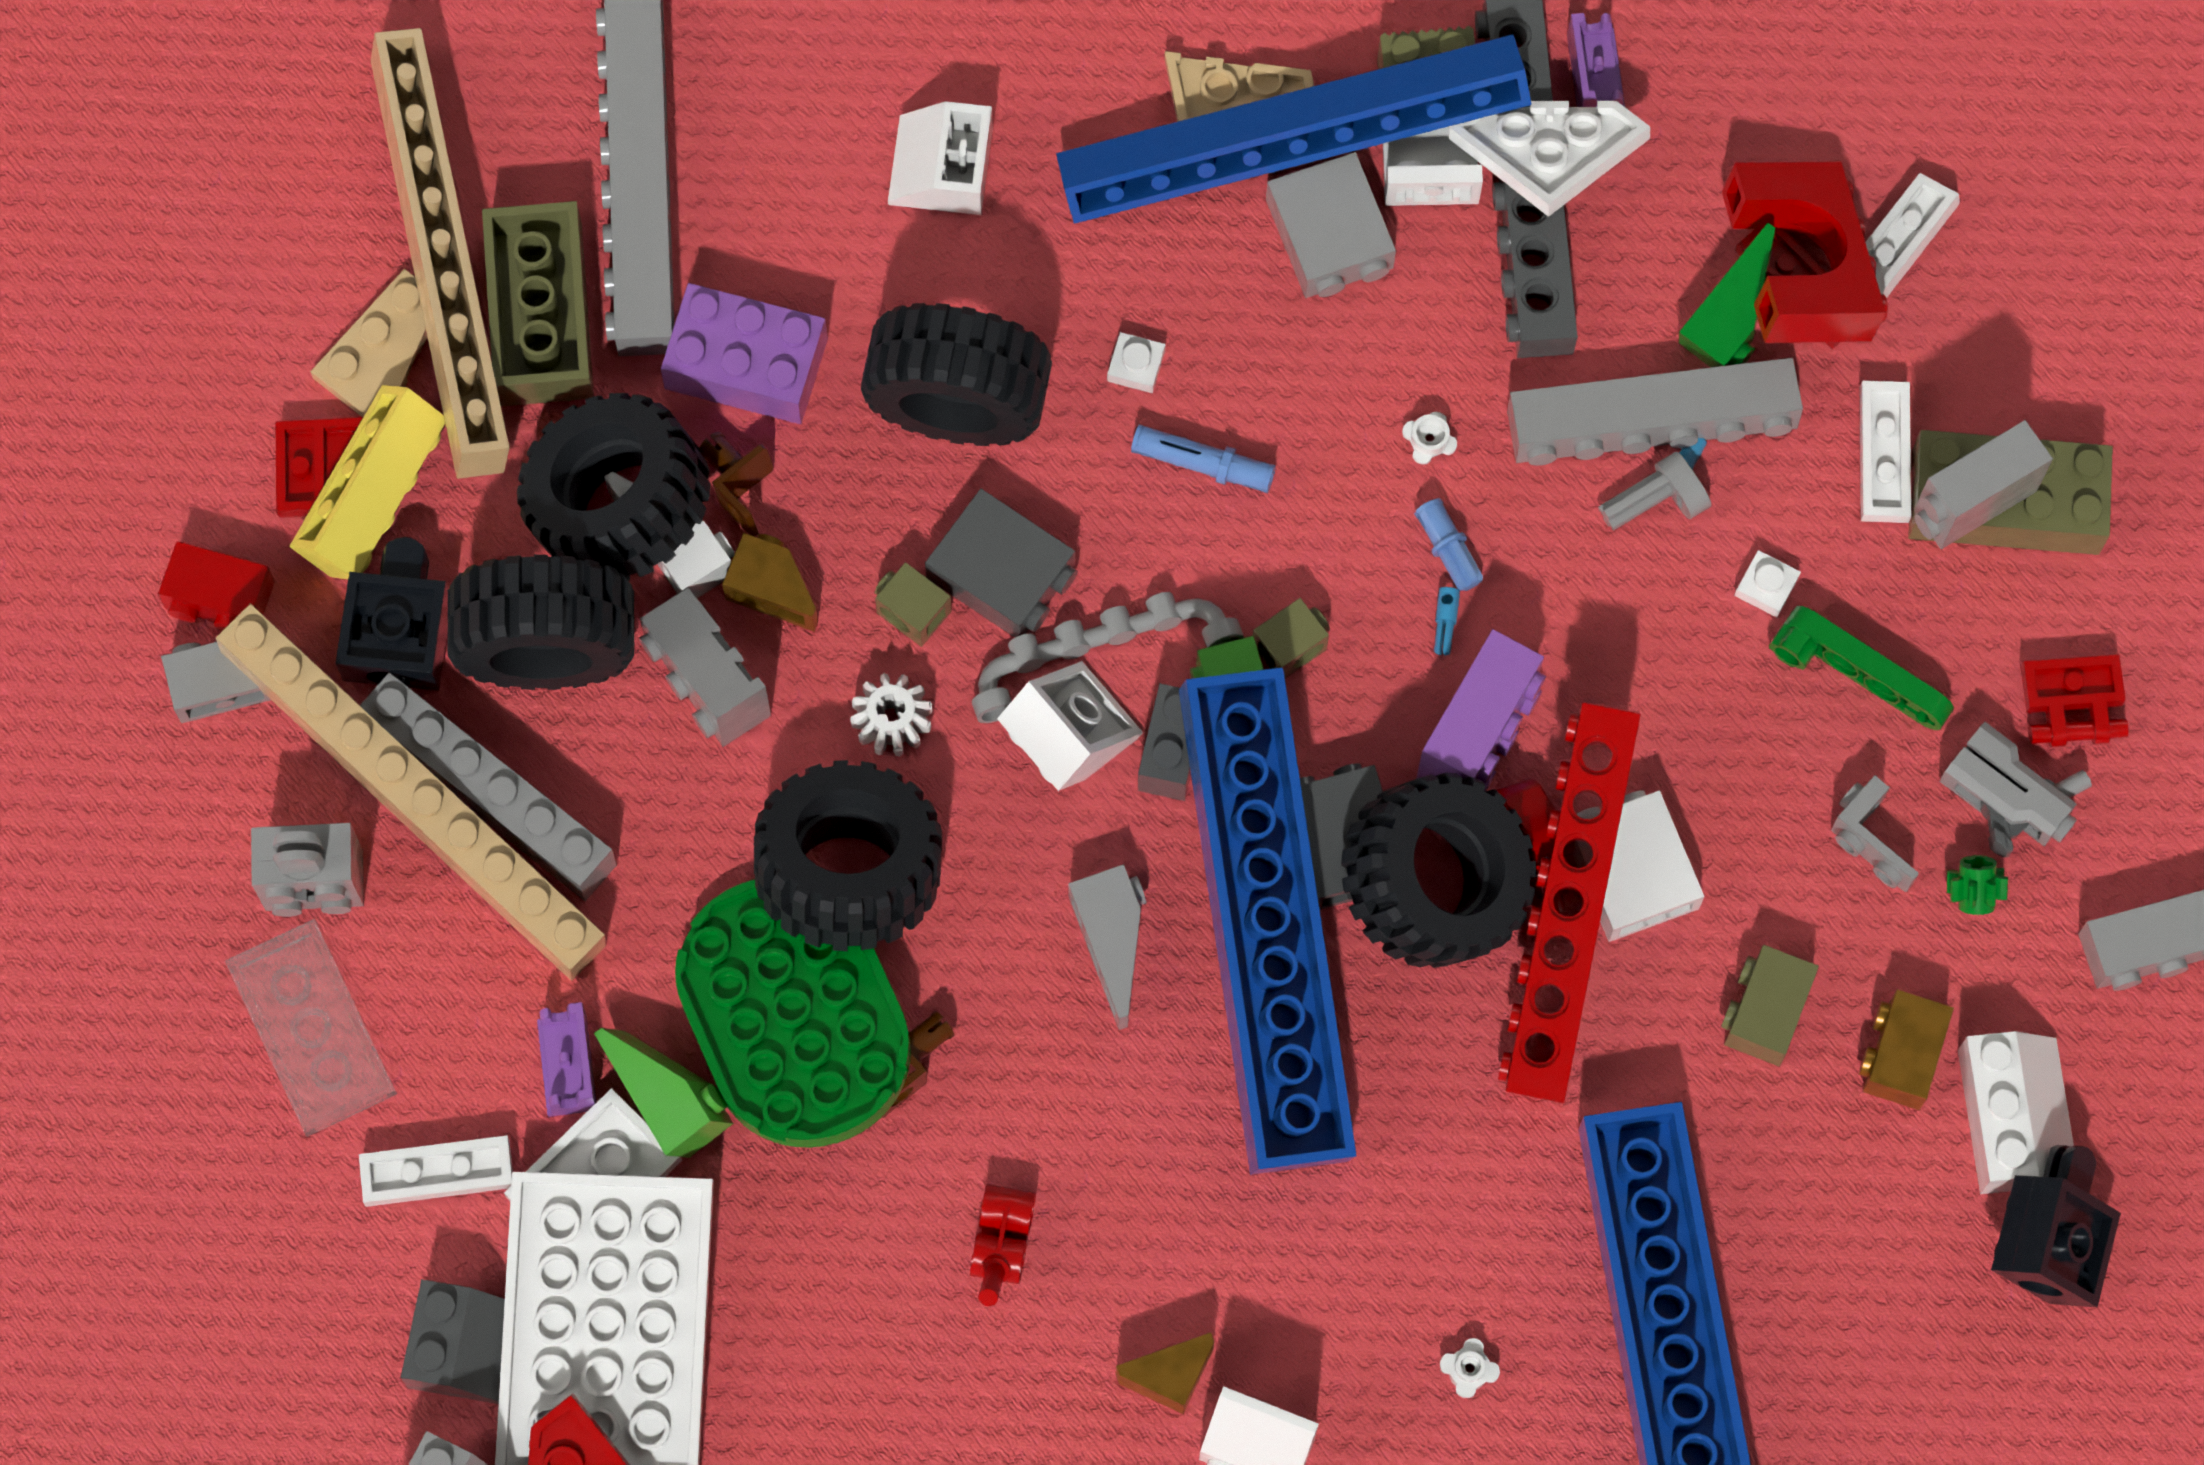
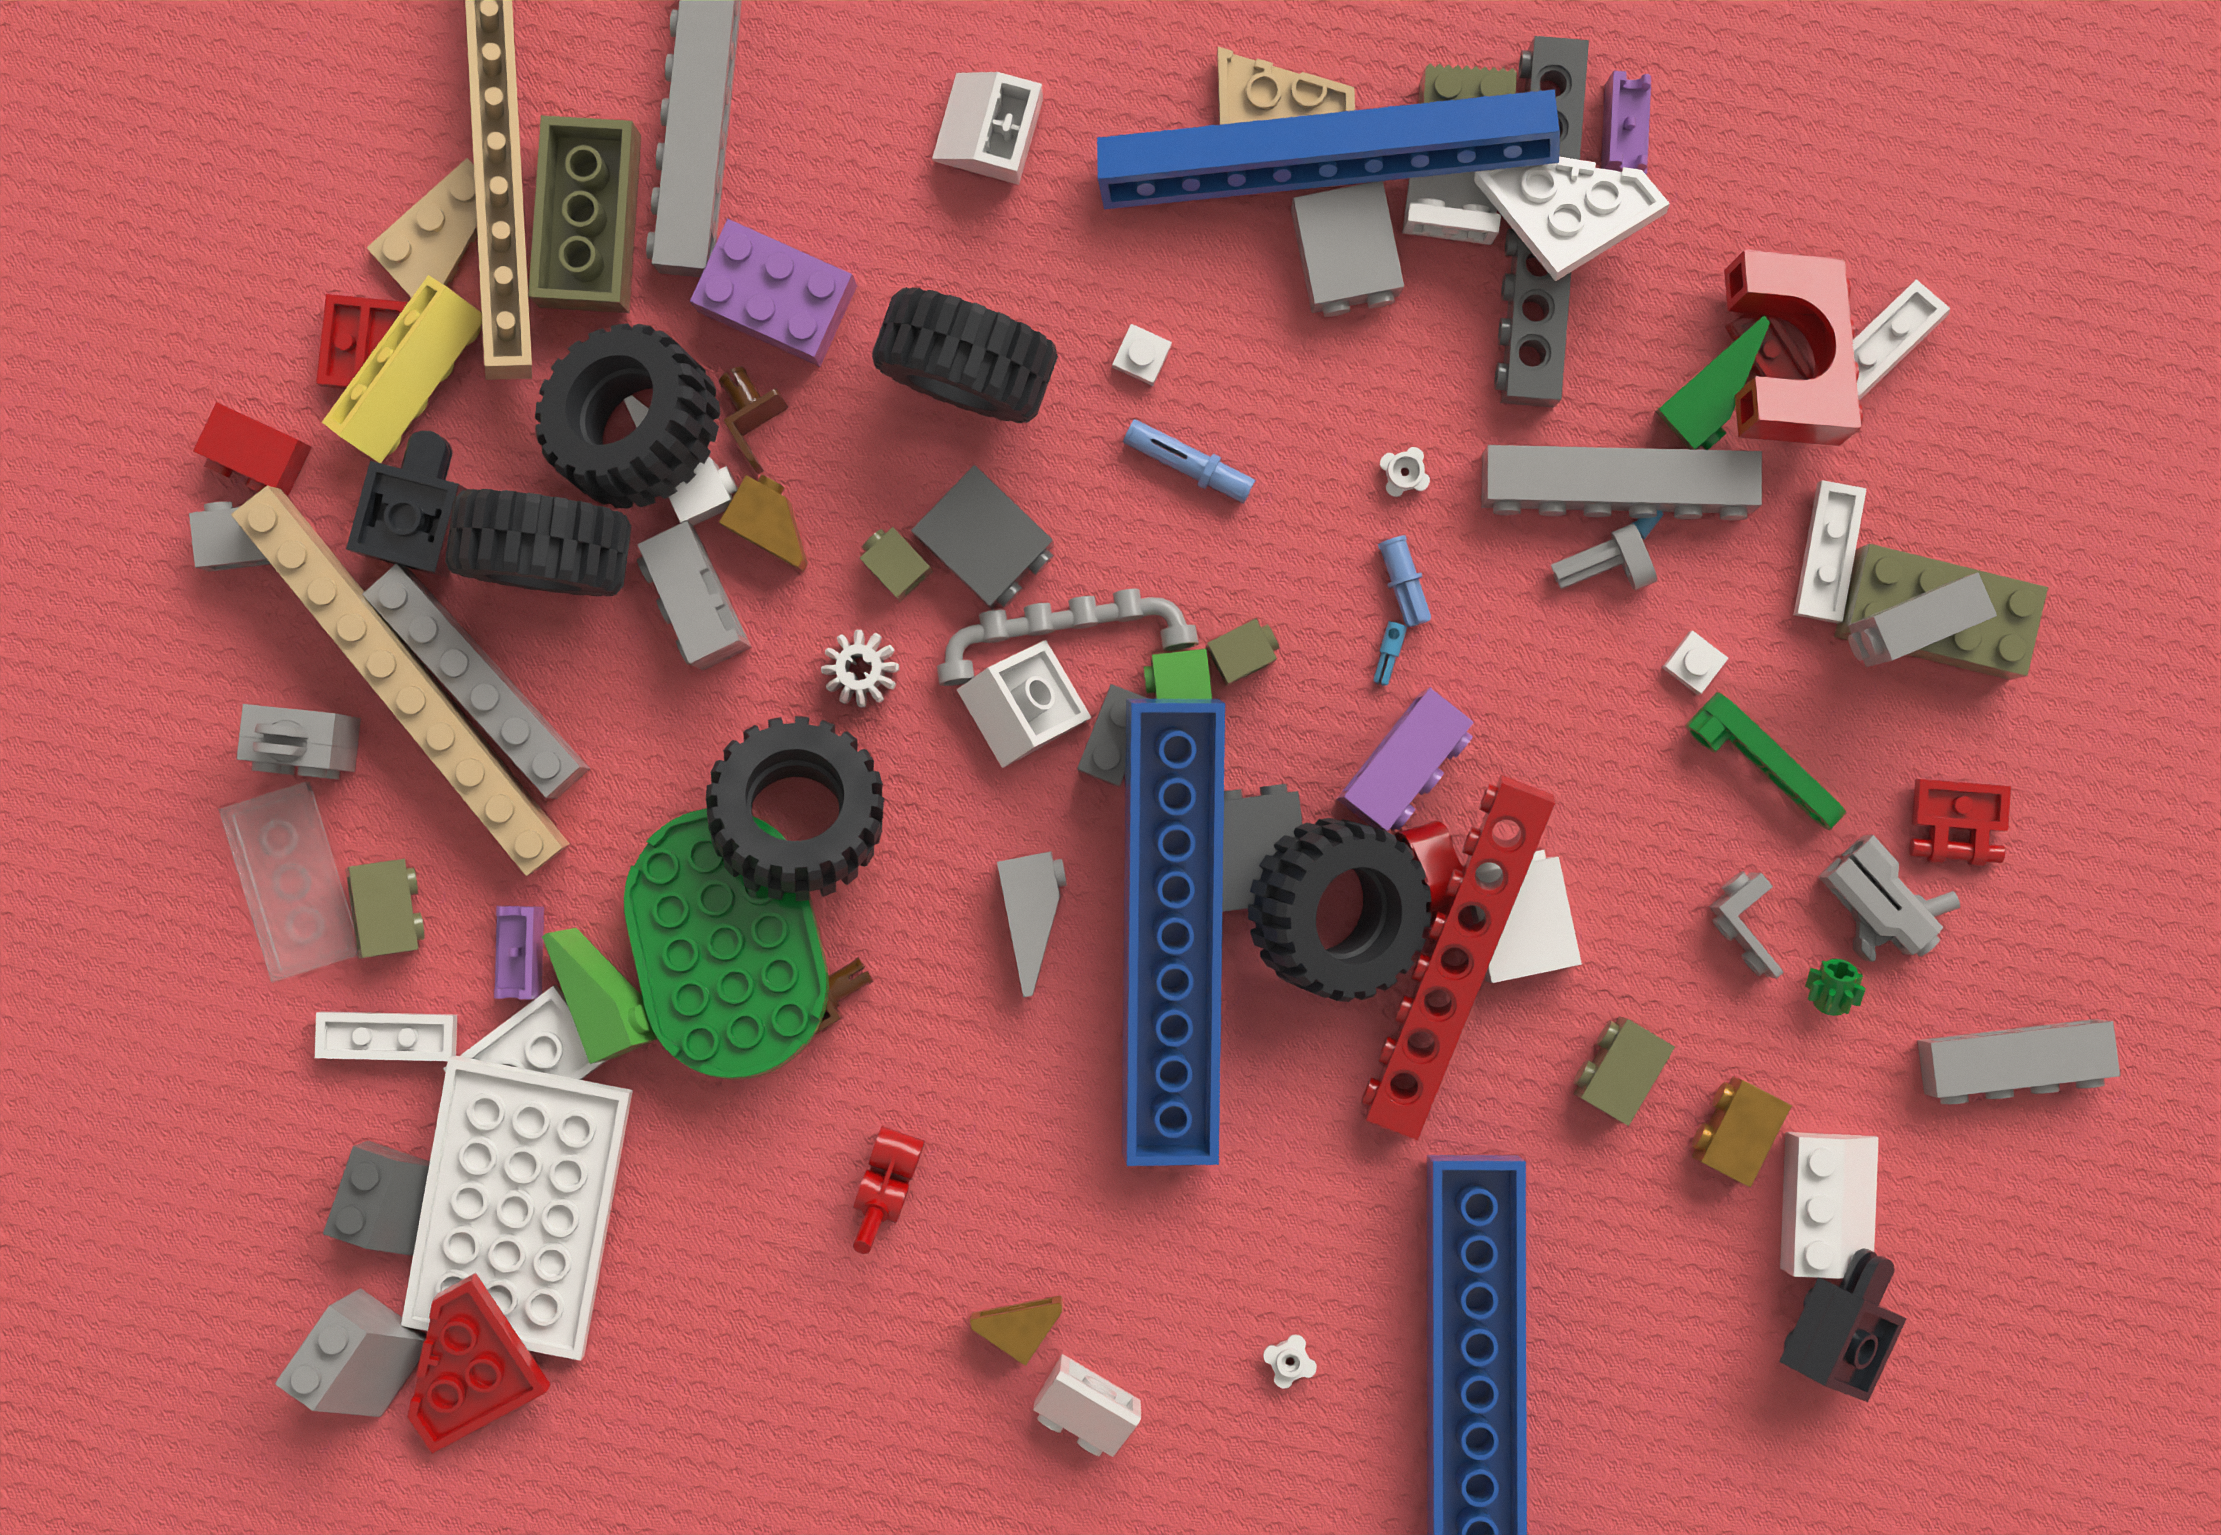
camera: 10 degrees right, 15 degrees up
none -> olive brick [345,859,425,959]

